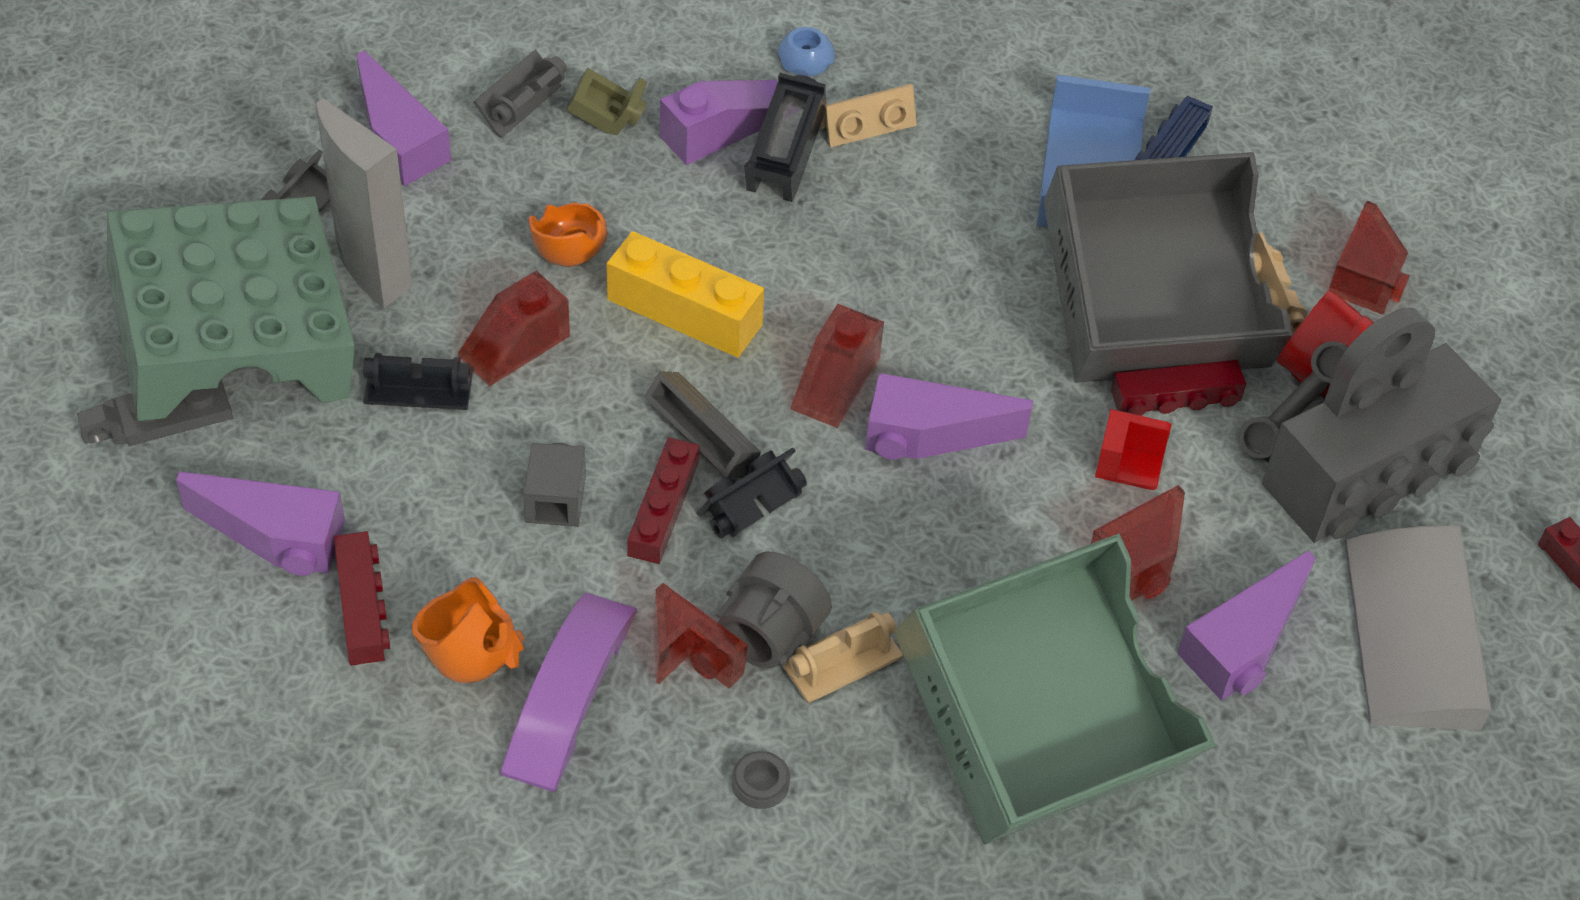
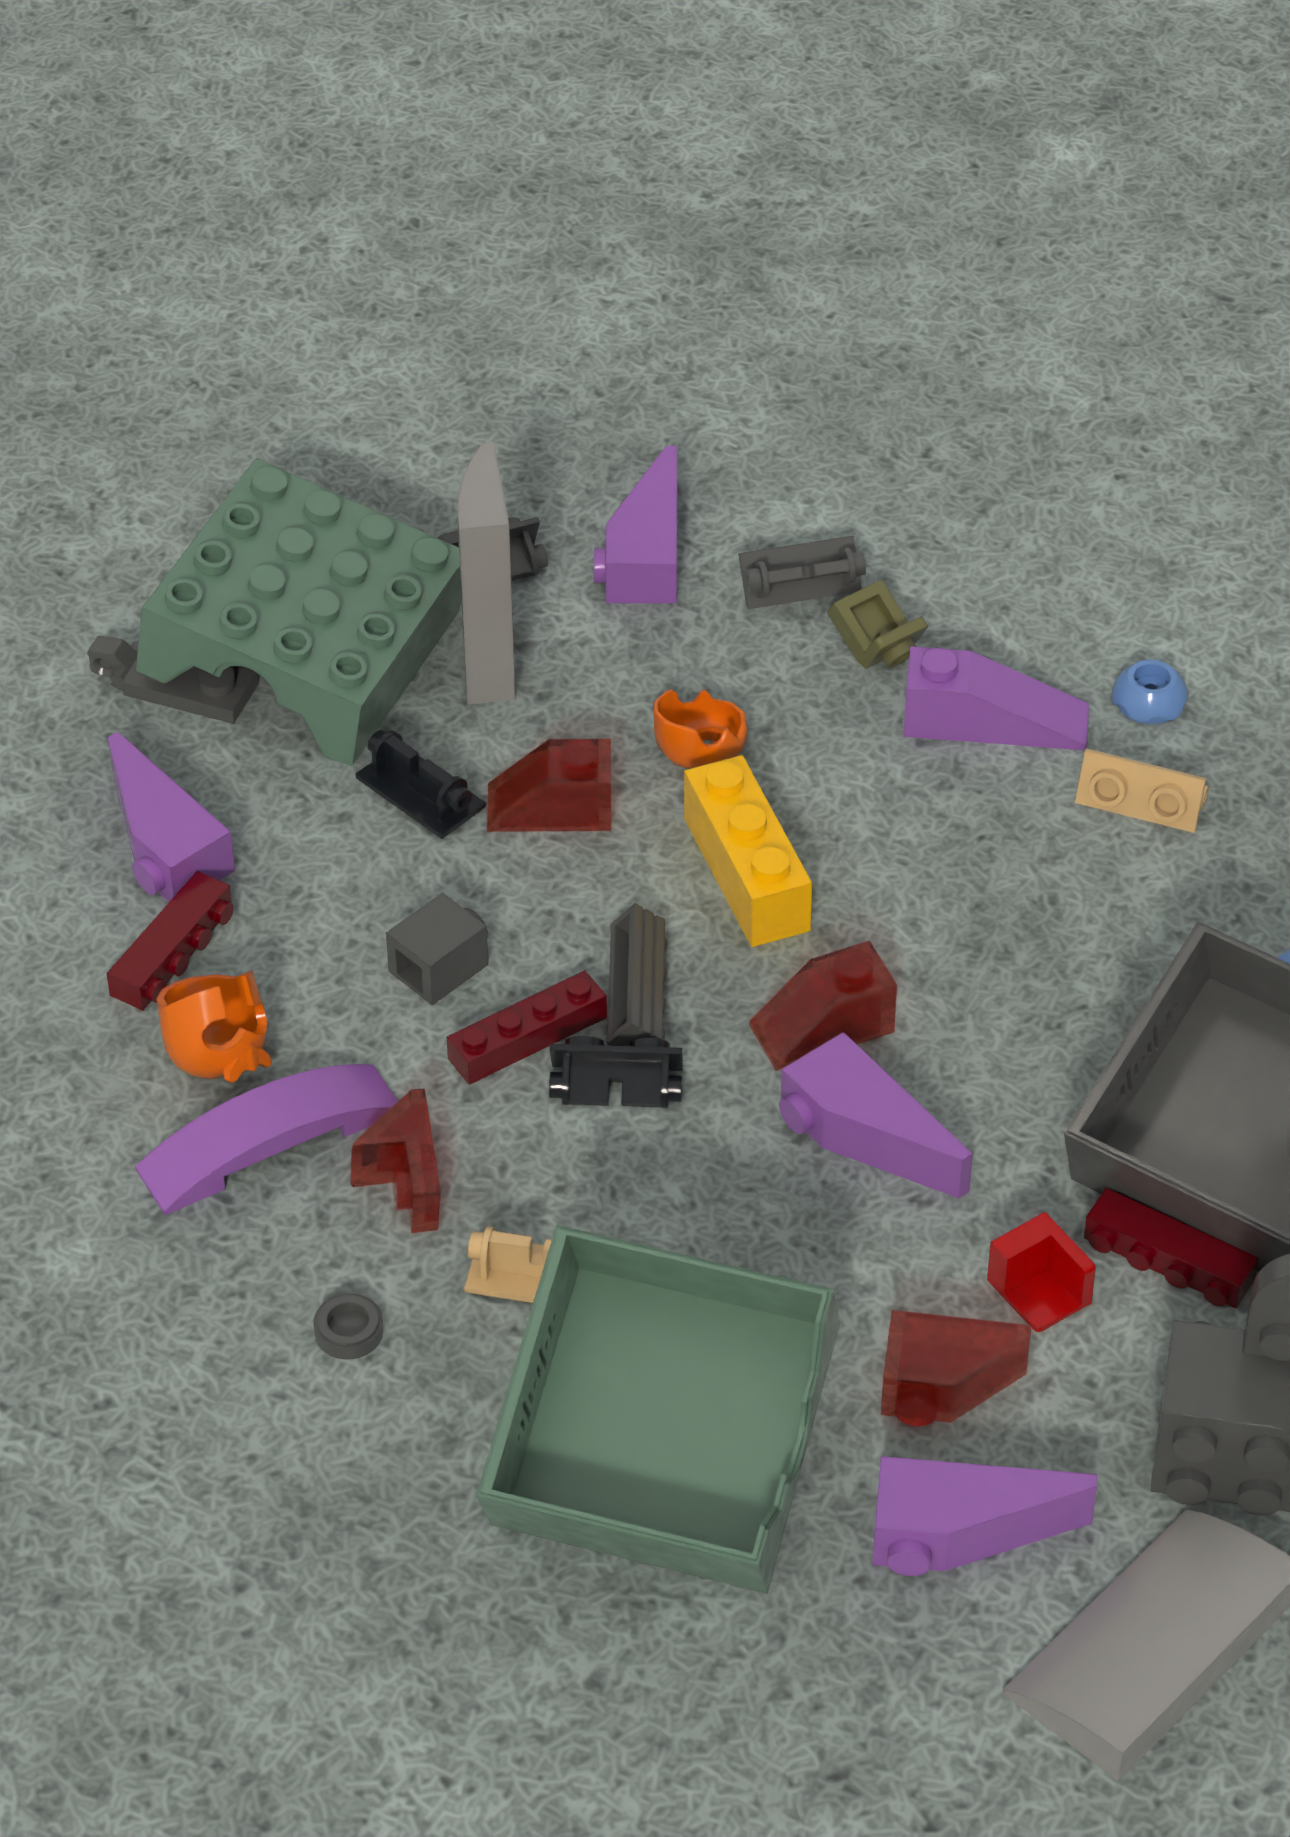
camera: 45 degrees right, 5 degrees down
dark grey piece [716,551,832,668] -> none
black window [744,73,826,202] -> none

